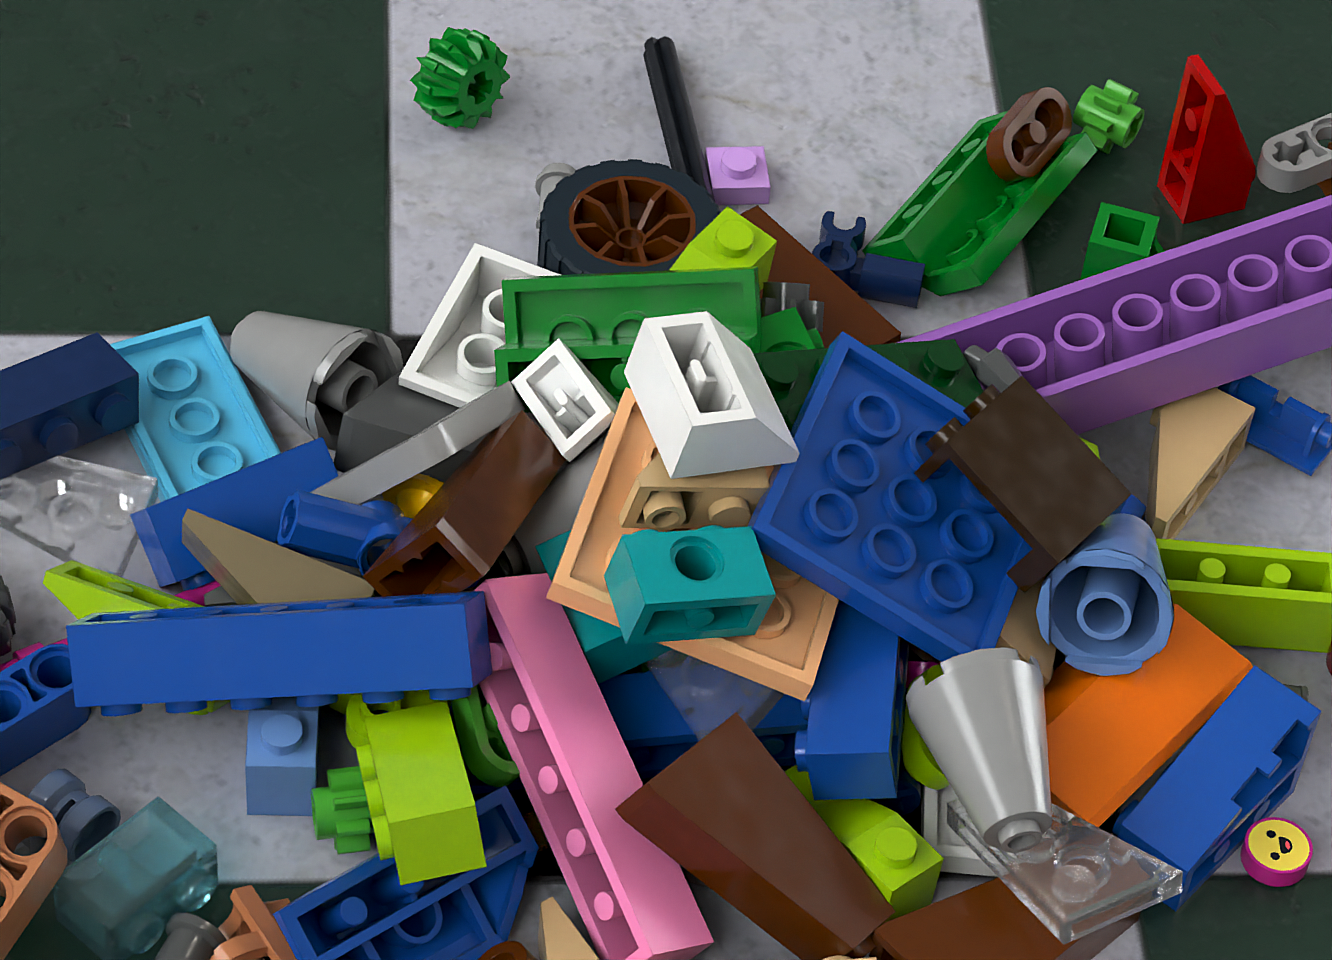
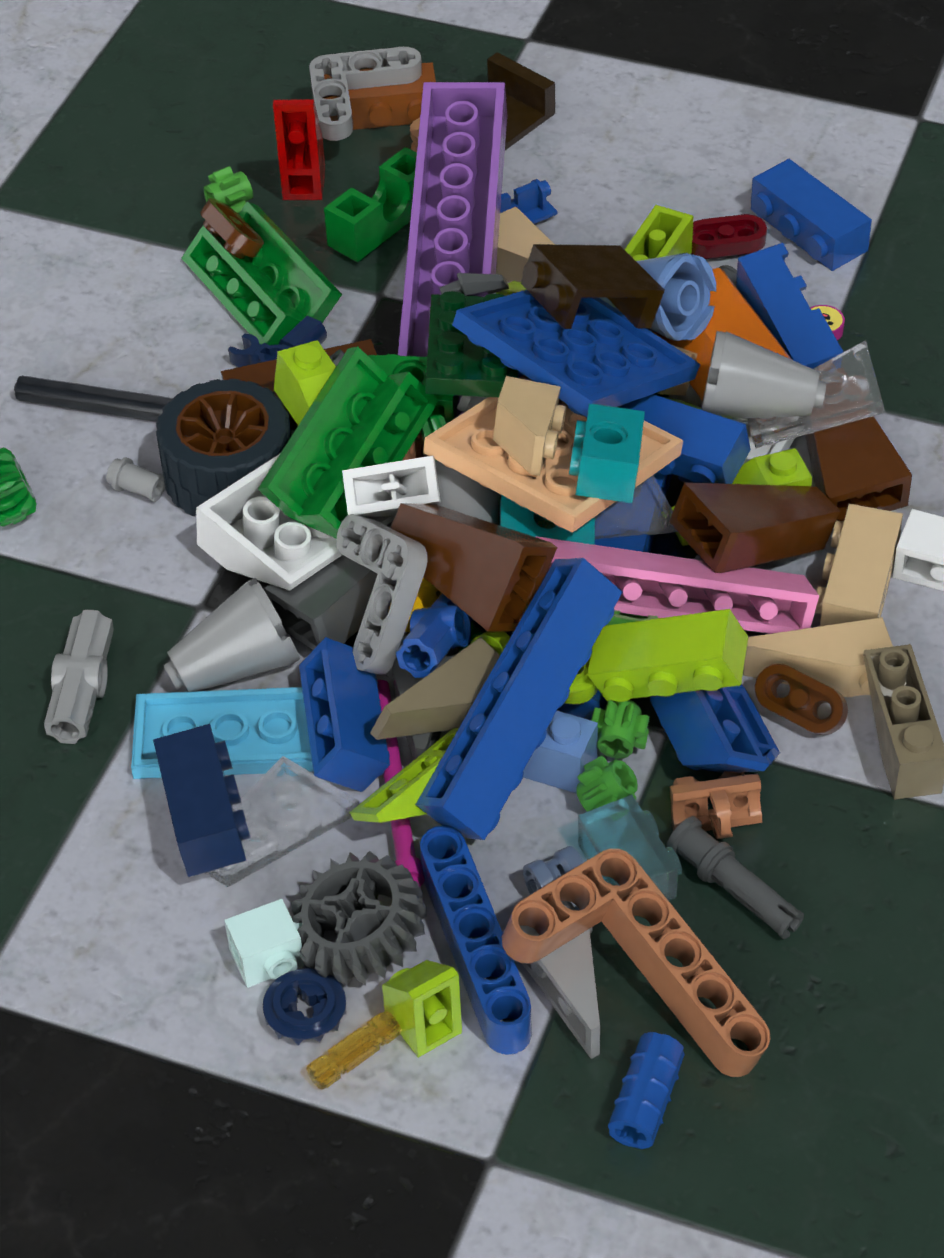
camera: 60 degrees left, 0 degrees up
white slope [624,311,800,479] -> none
lavender plate [705,146,771,205] -> none
none -> light grey piece [44,610,114,744]
none -> bright green gear [576,755,638,820]

